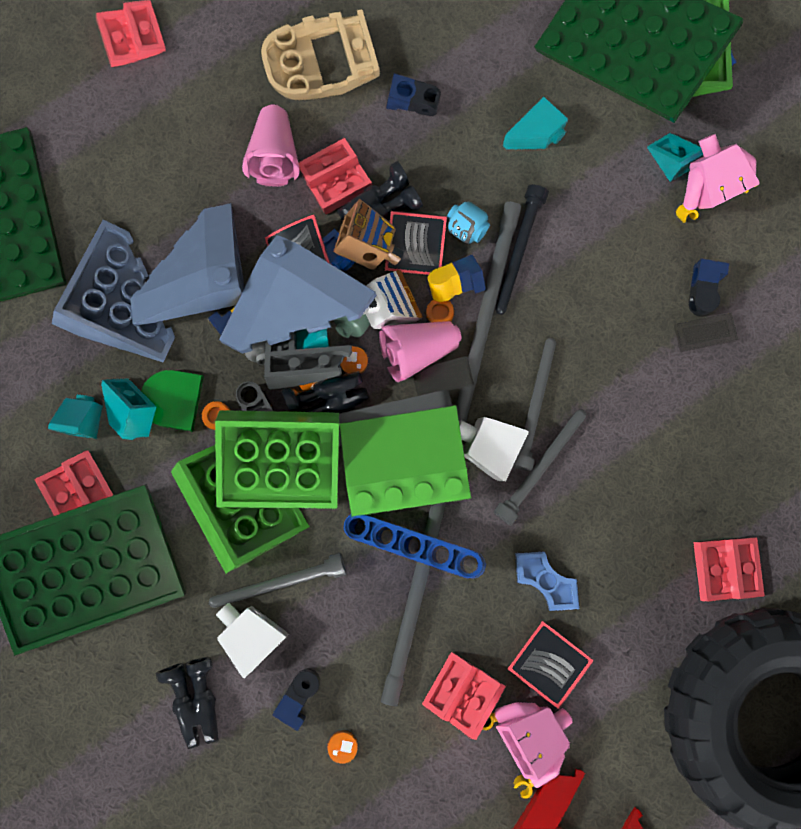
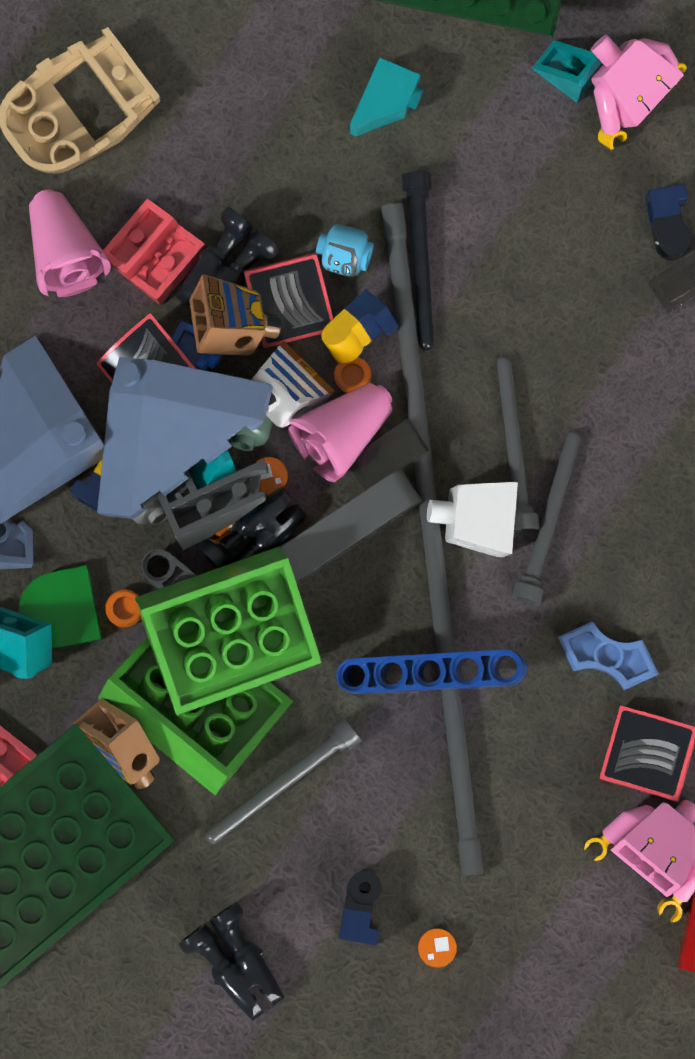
camera: 25 degrees left, 0 degrees up
white torso [216,603,289,678] -> none
bright green slope [340,405,471,516] -> none
leg [386,74,441,116] -> none
coral slope [422,652,506,740] -> none
none -> medium nougat torso [73,698,160,789]

